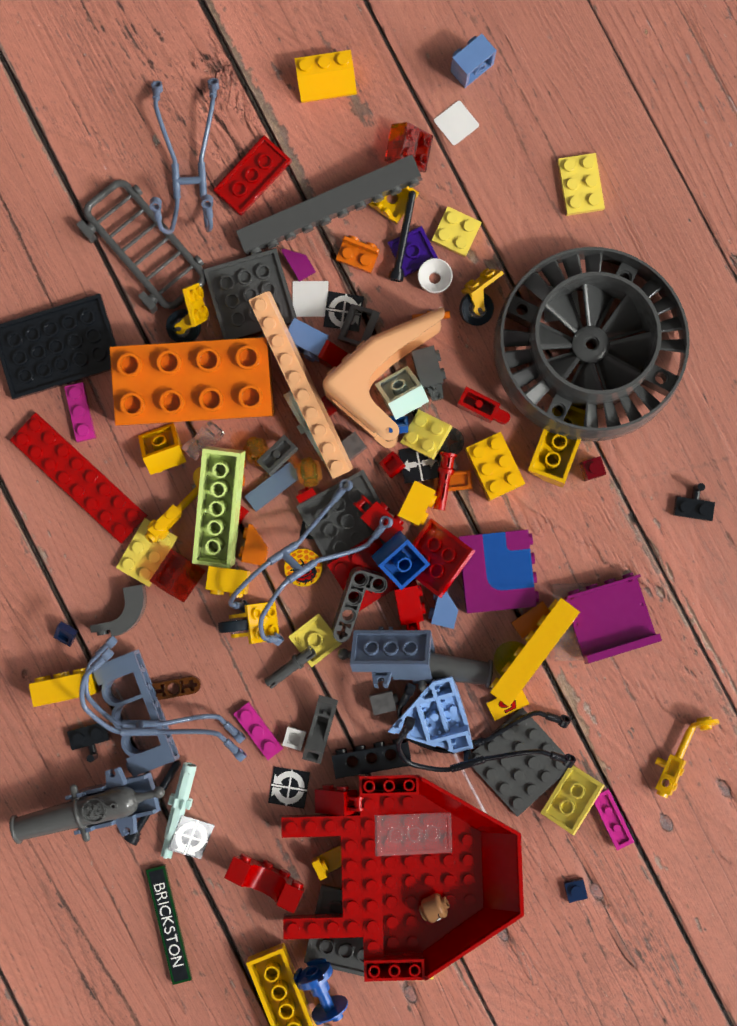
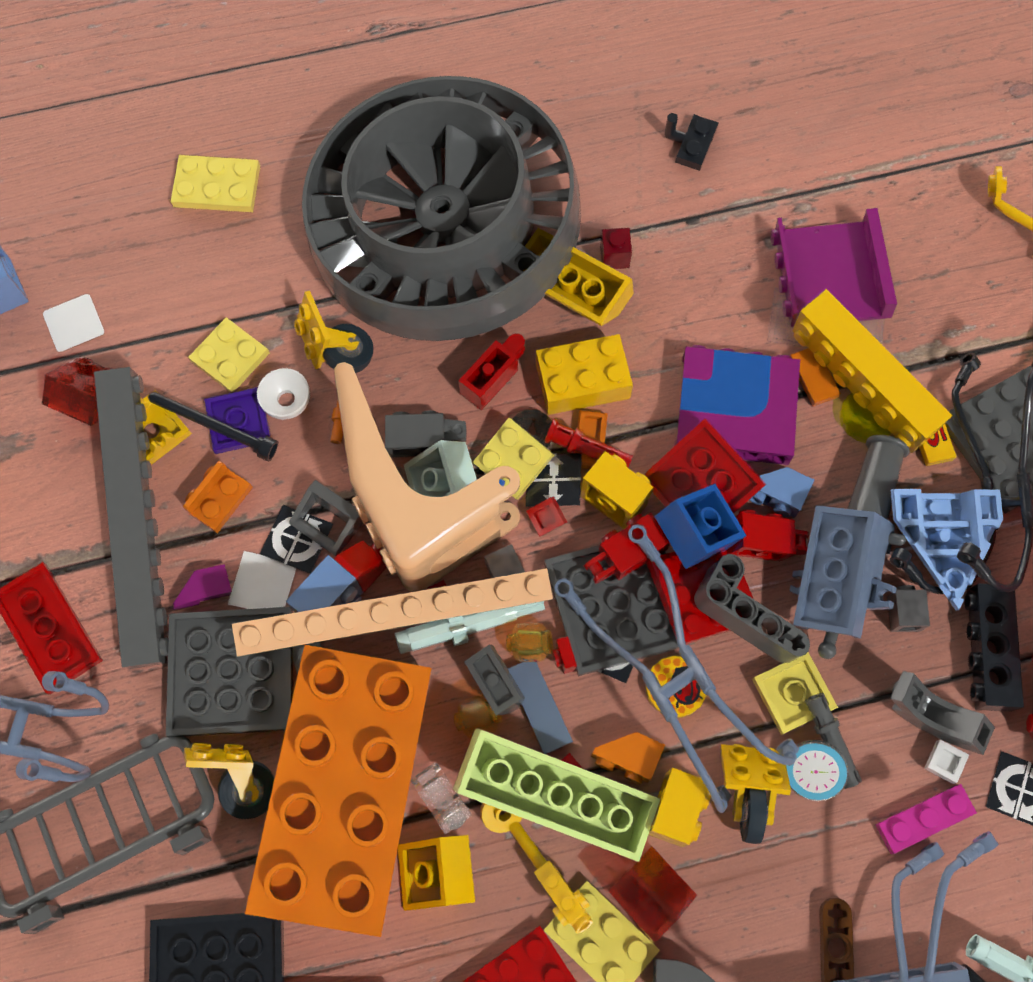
camera: 80 degrees left, 15 degrees down
none -> piece [786,740,849,801]

